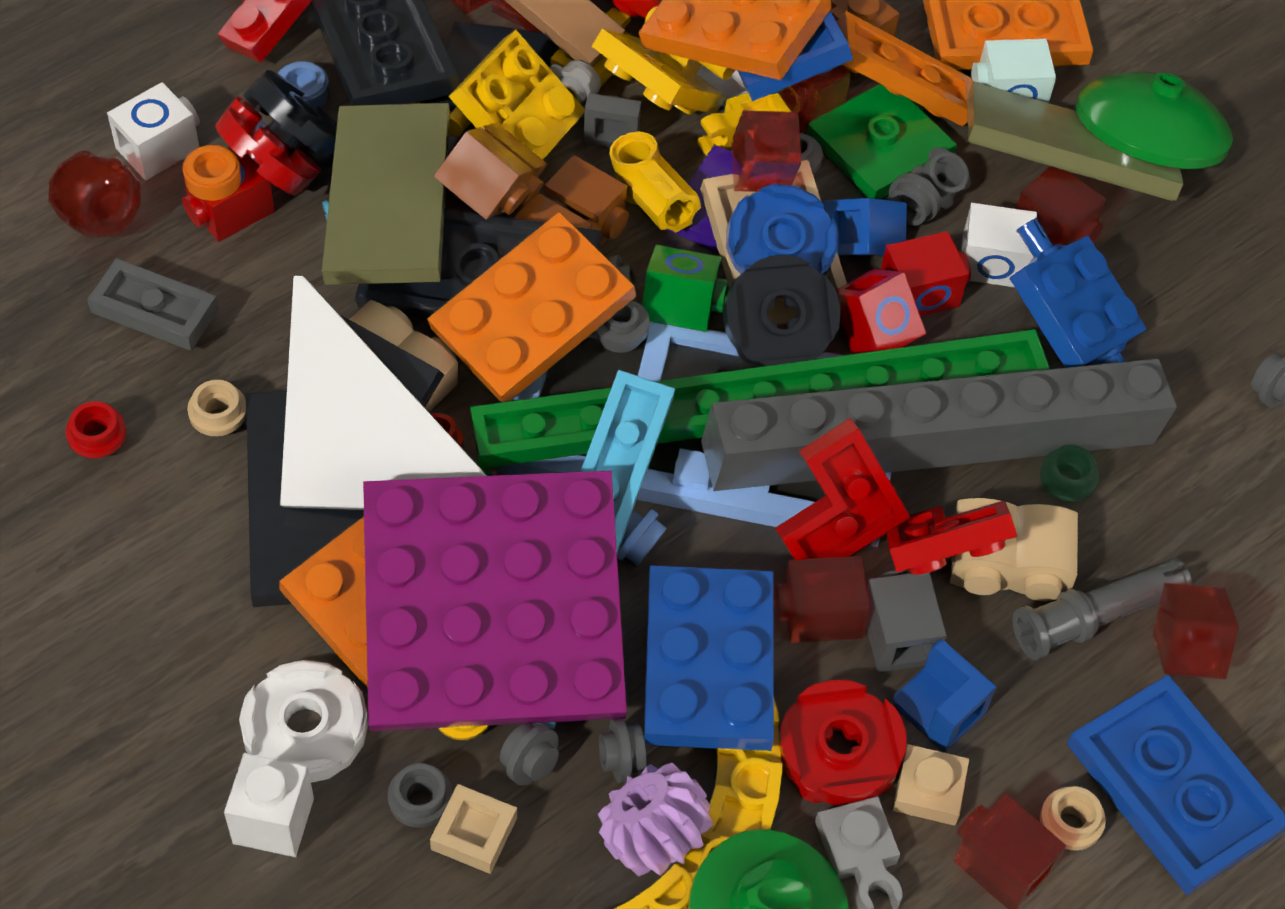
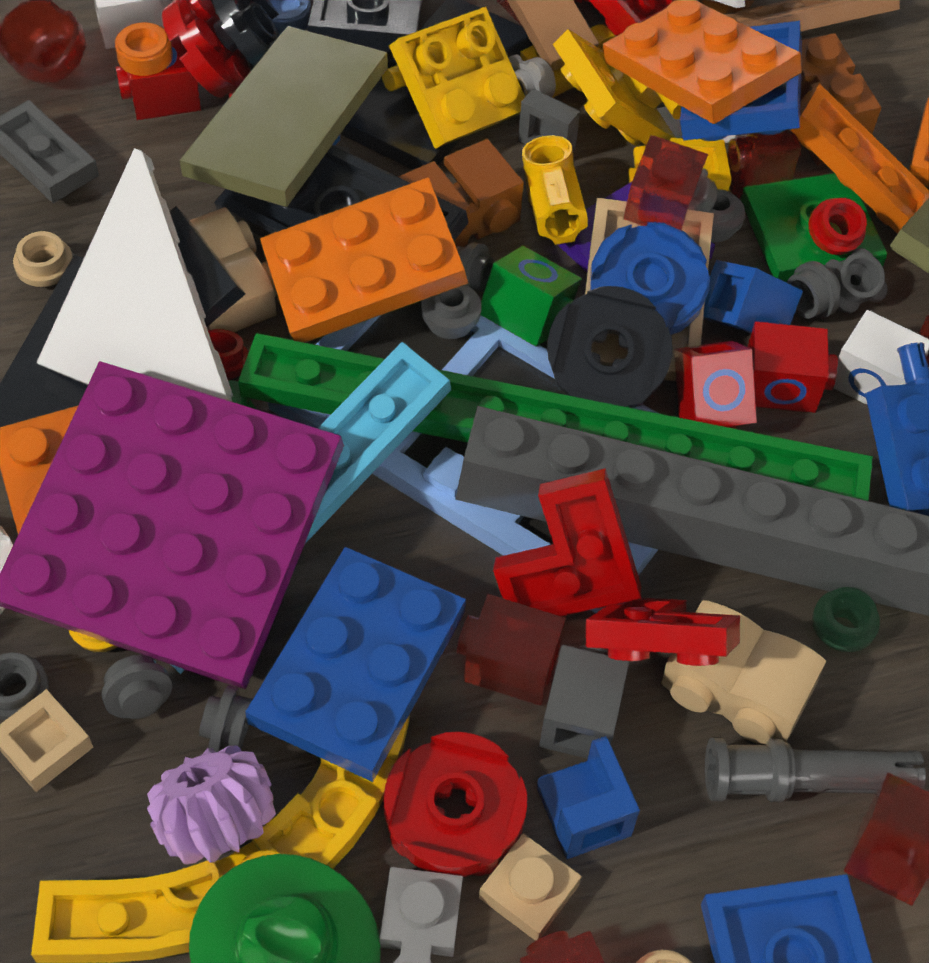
camera: 25 degrees right, 0 degrees up
piece [433,122,548,220] -> none
medium blue plate [617,509,667,566] -> none
none -> red plate [808,198,867,255]

